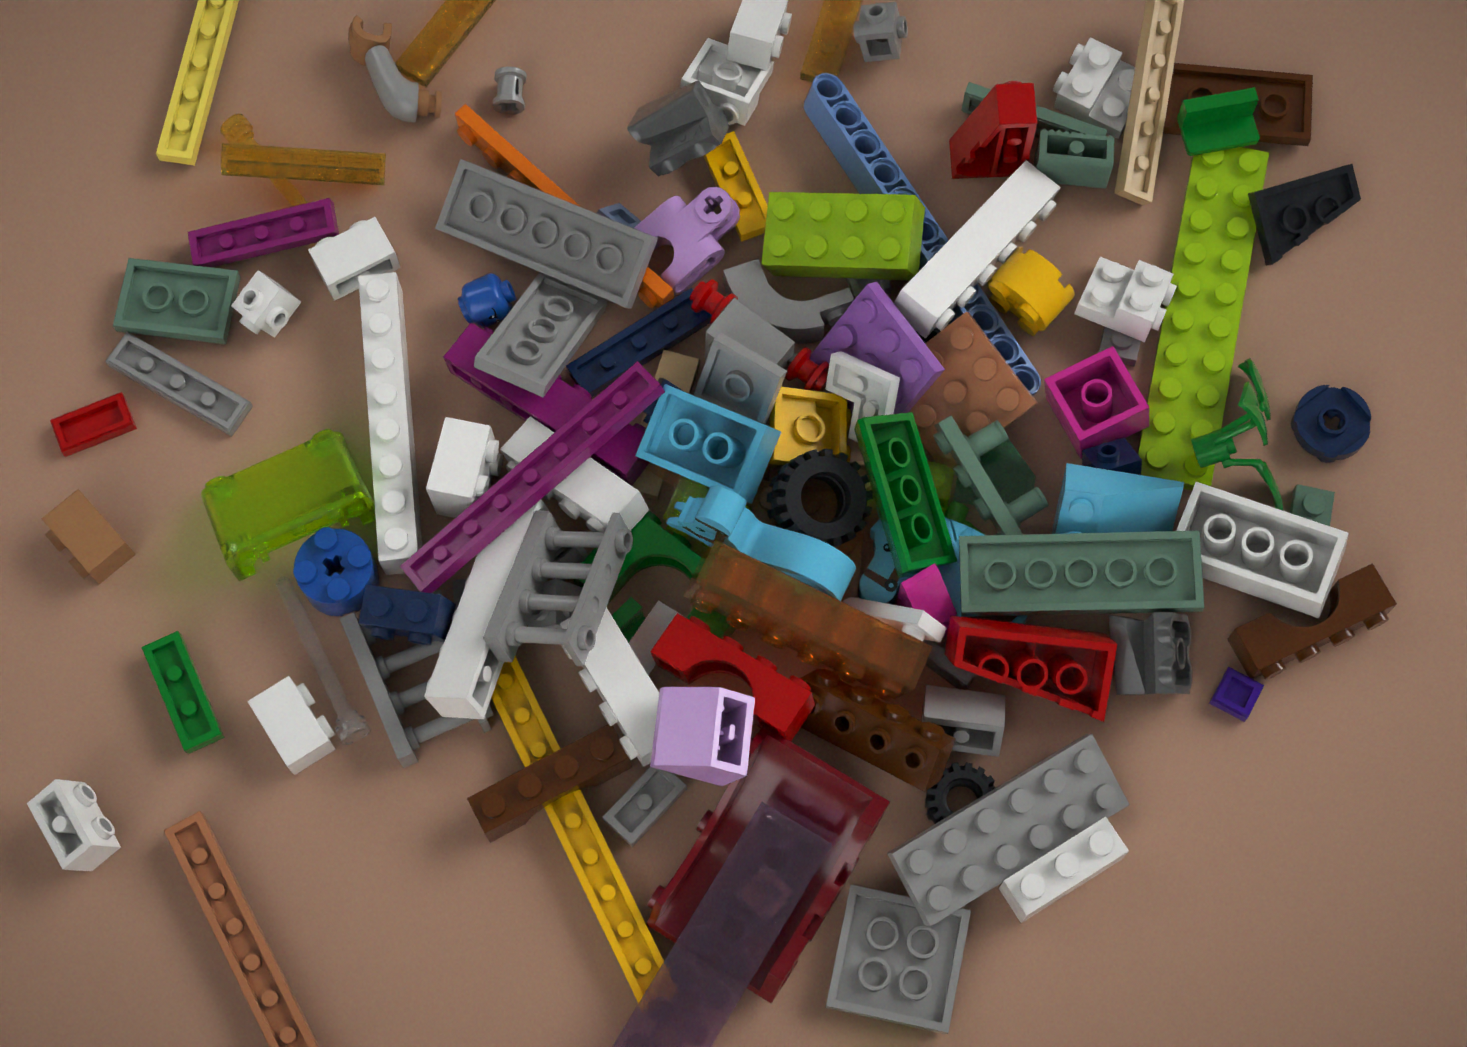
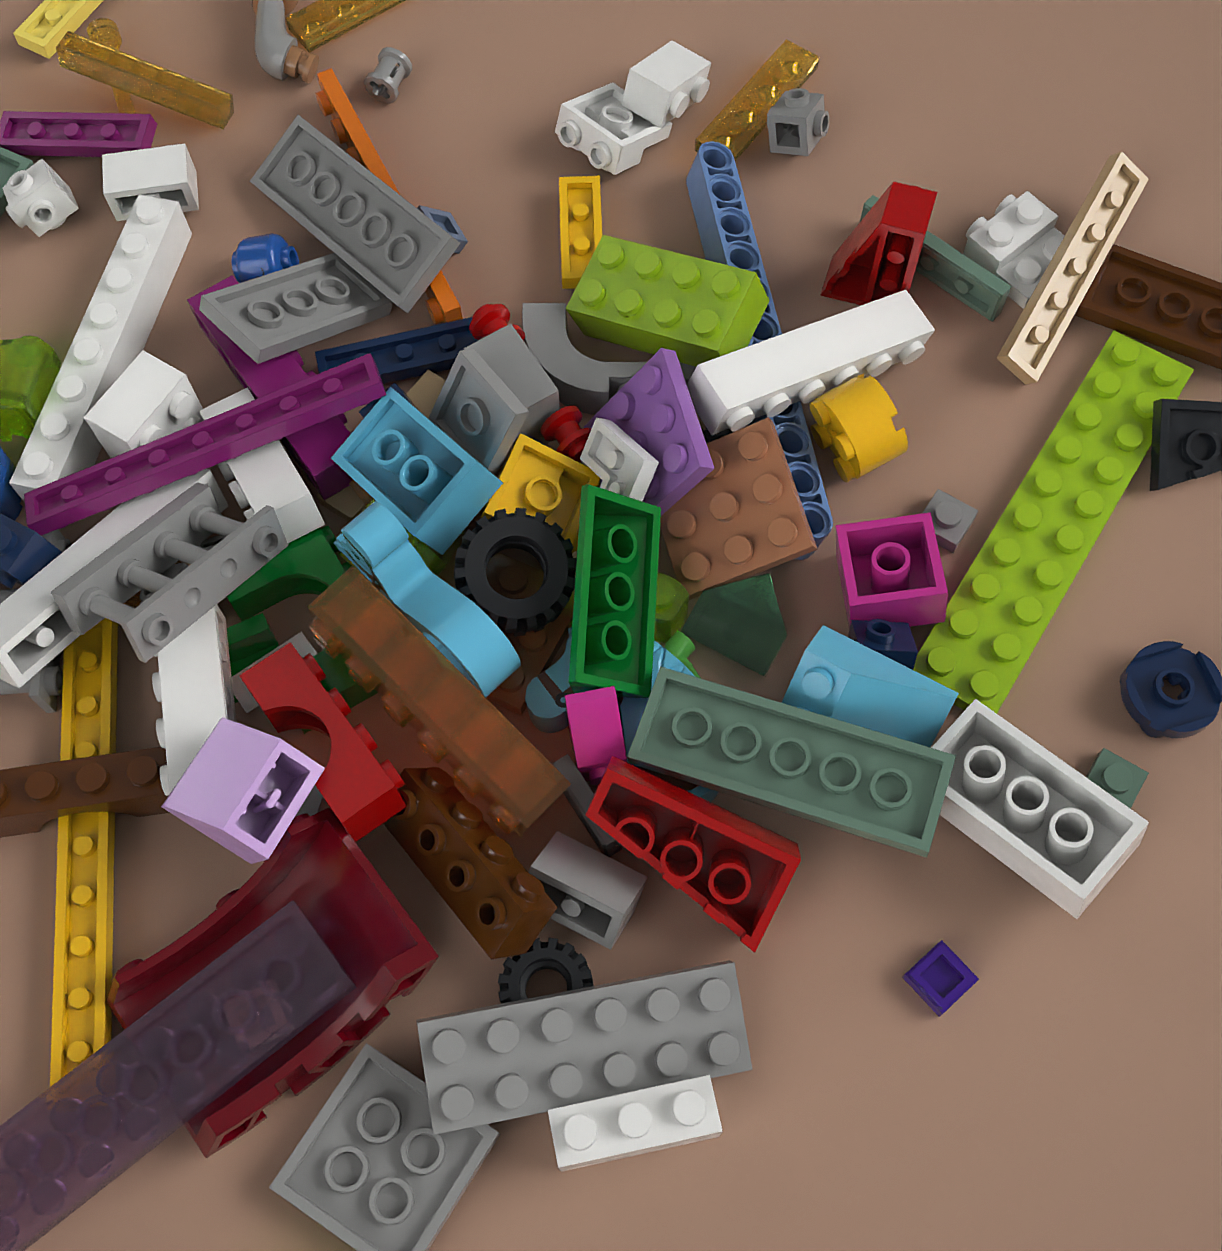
camera: 20 degrees right, 5 degrees down
light grey plate [602,767,687,847] -> none
dark grey piece [627,81,729,177] -> none
lavender piece [634,187,740,296] -> none
white plate [839,597,947,644] -> none
sand green plate [933,415,1049,535] -> none
sand green brick [1034,128,1114,189] -> none
white plate [1074,257,1177,342] -> none
dark grey piece [1108,612,1192,695] -> none
green panel [1177,87,1260,156] -> none
green plant [1191,358,1283,511] -> none
reddish brown arch [1227,563,1397,680] -> none

